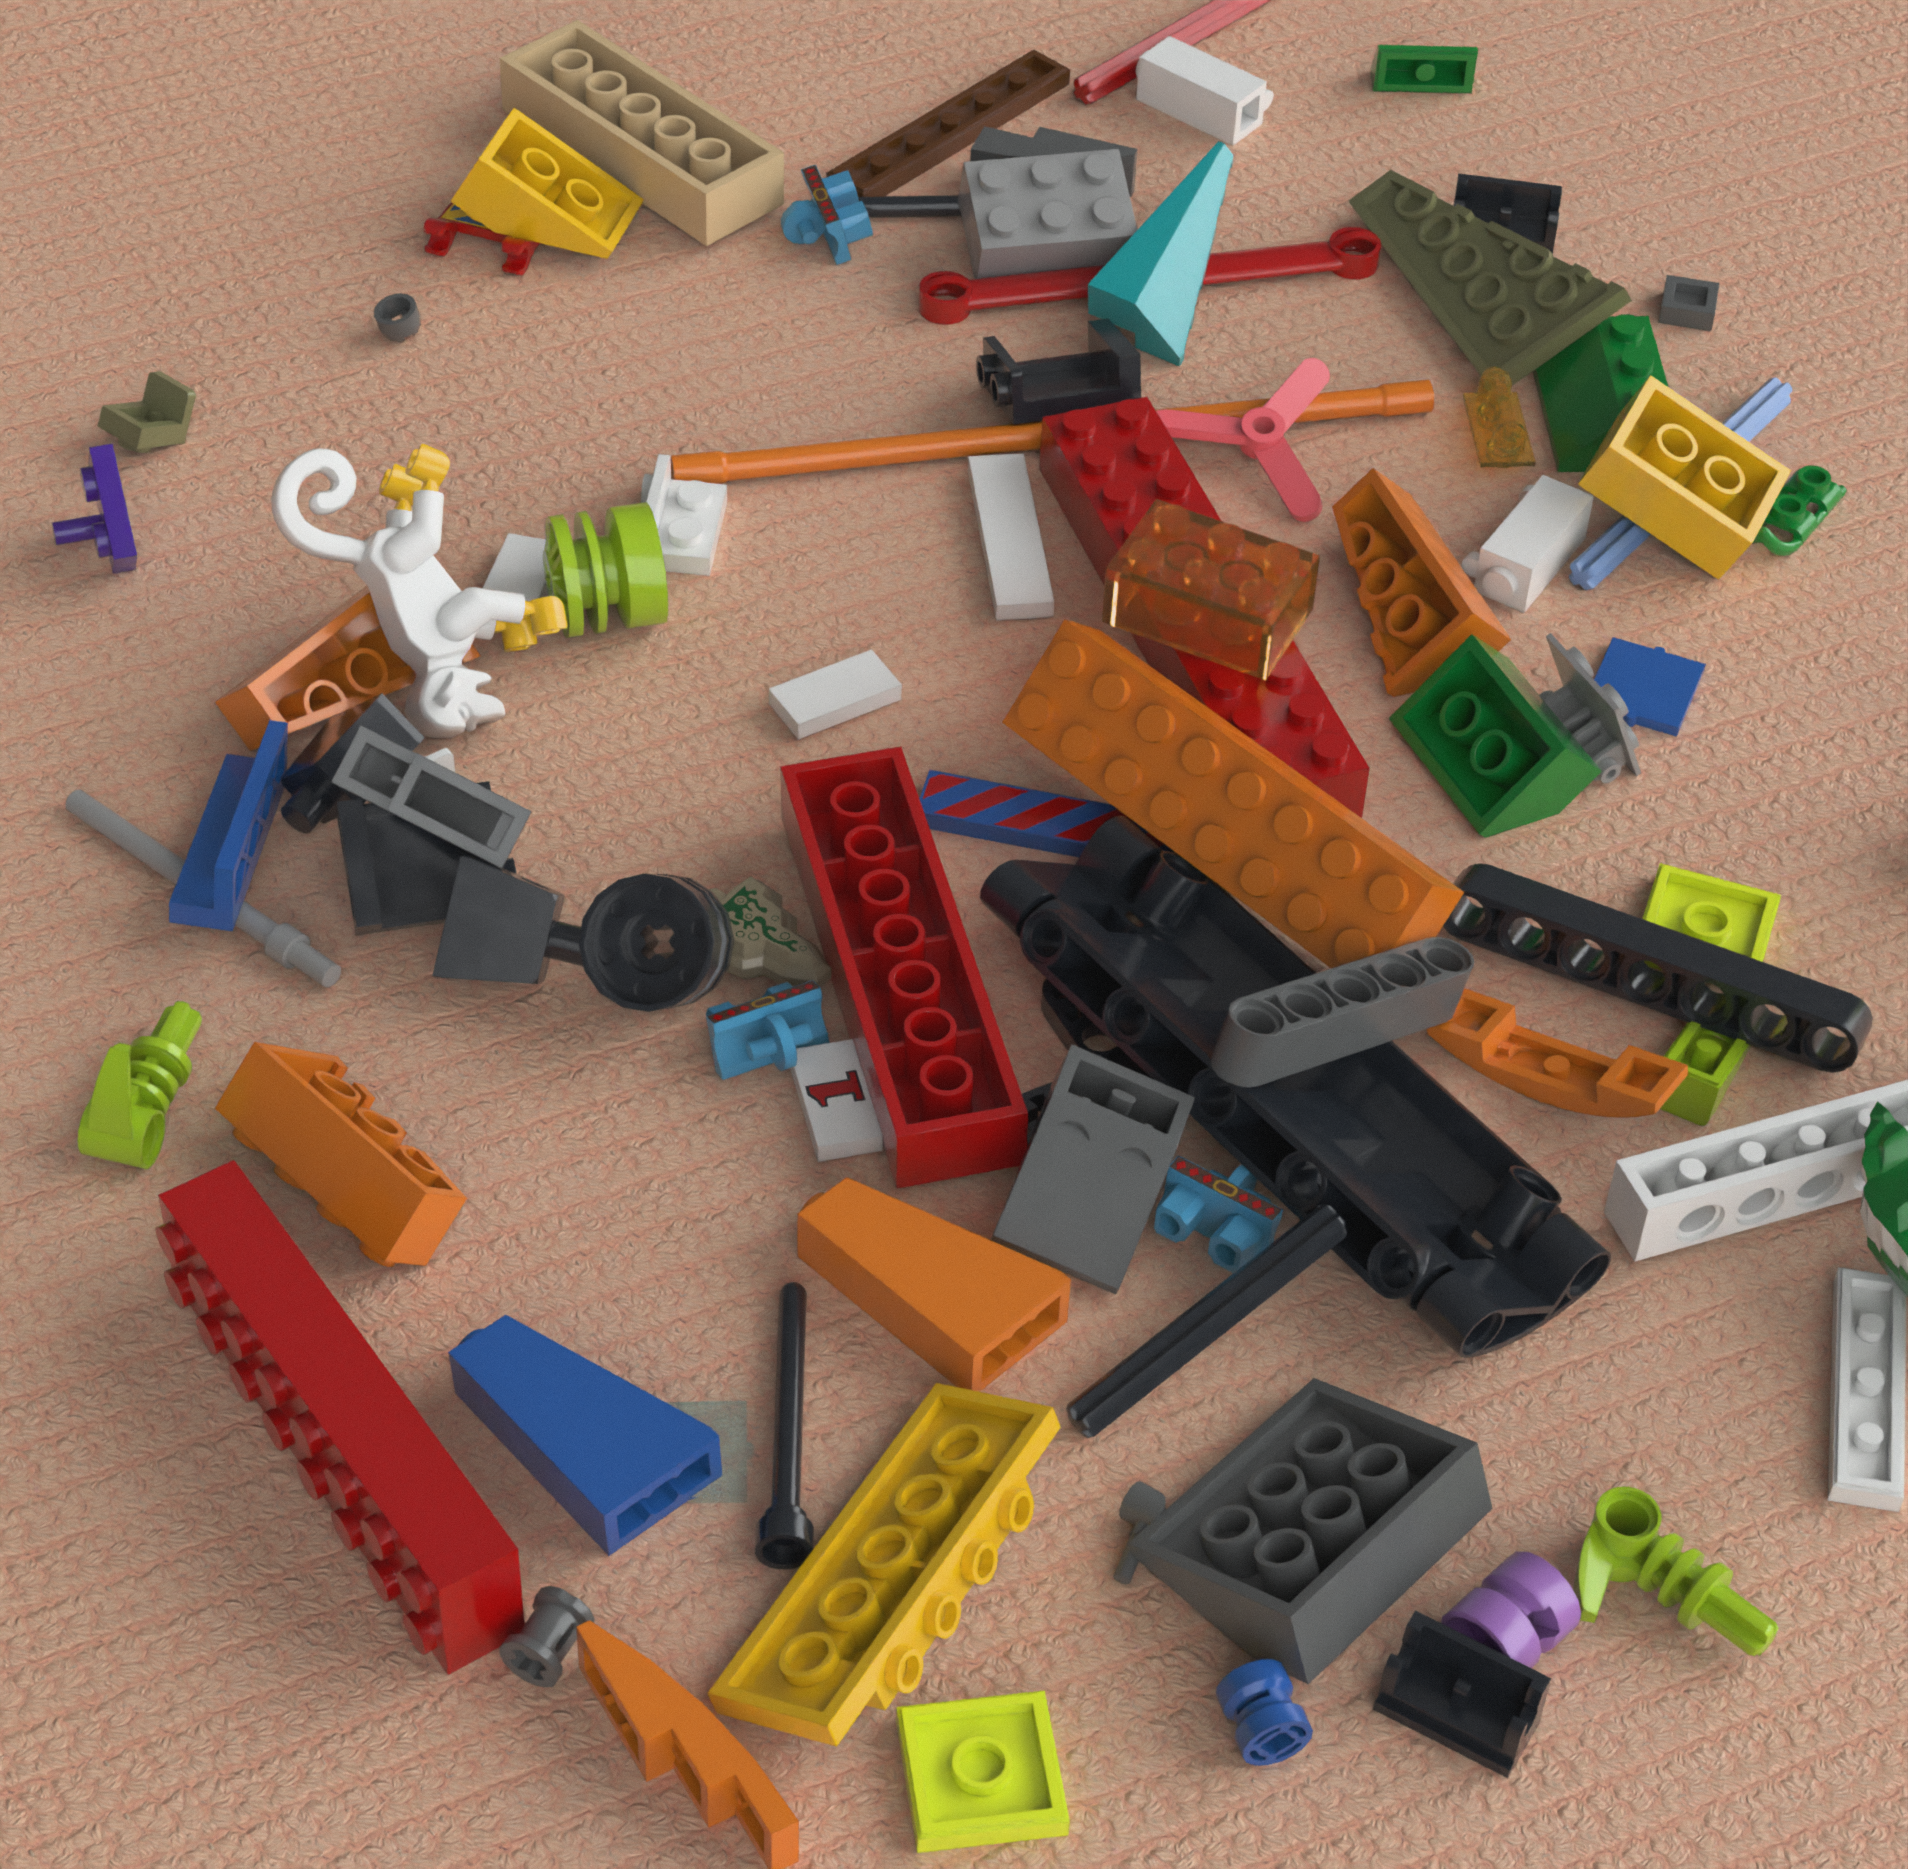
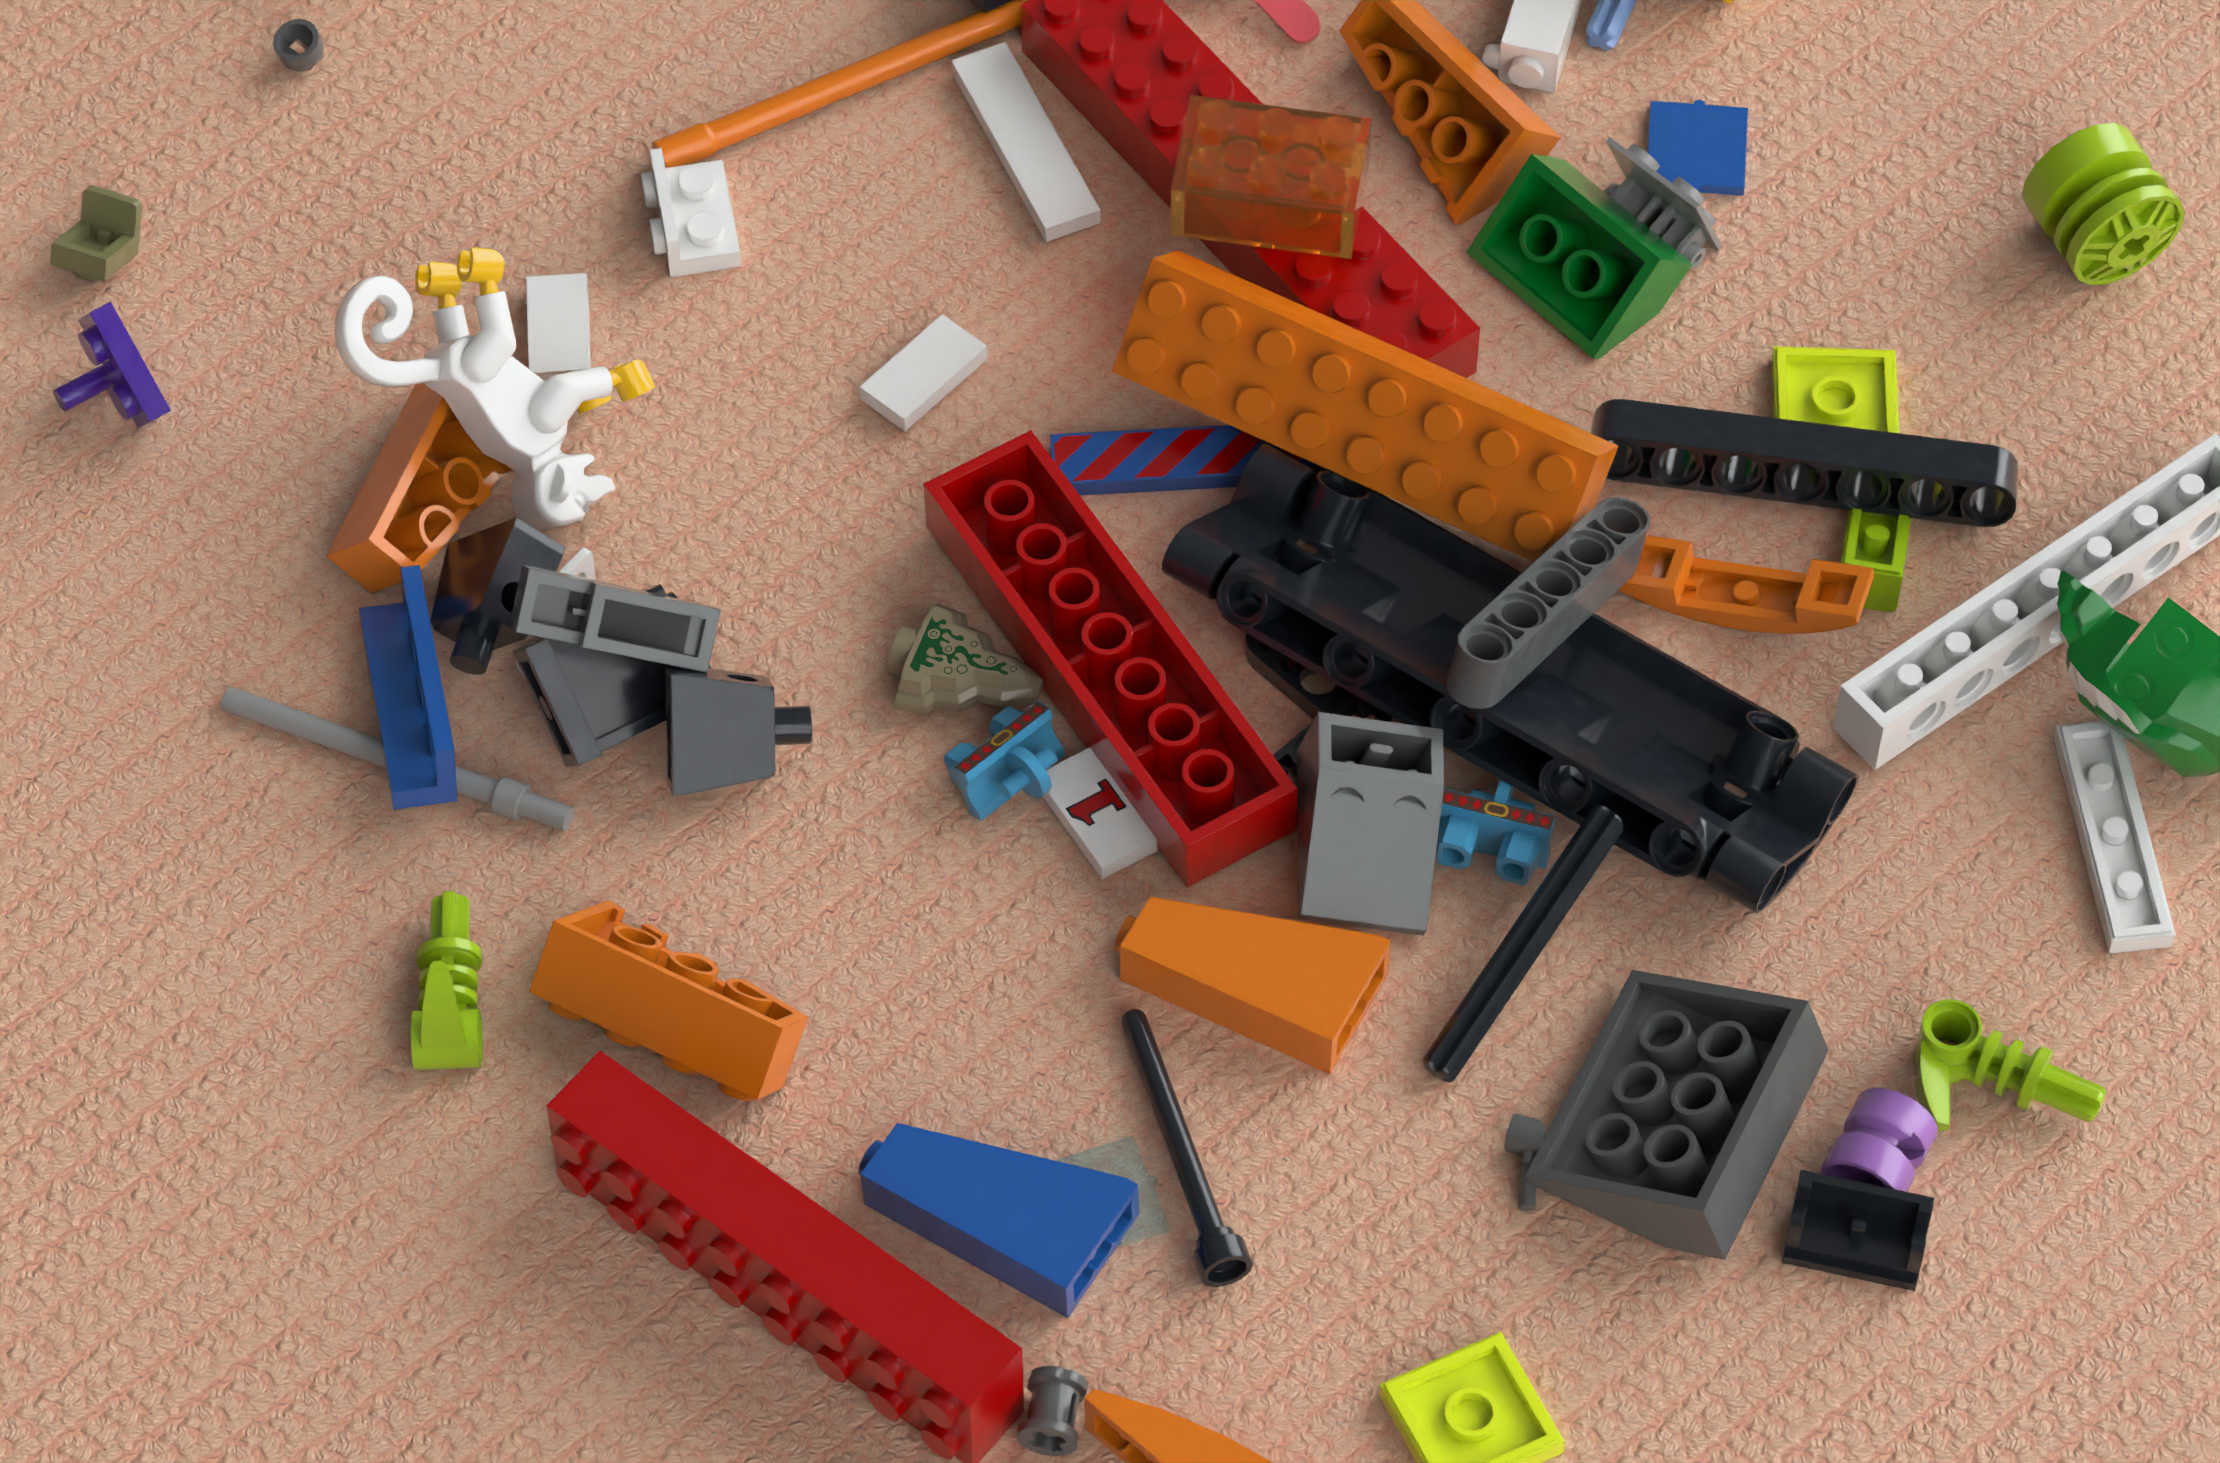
camera: 15 degrees left, 10 degrees up
lime wheel [543,502,668,638] -> none
black wheel [578,873,734,1012] -> none
yellow plate [707,1383,1061,1747] -> none
blue wheel [1216,1659,1313,1766] -> none

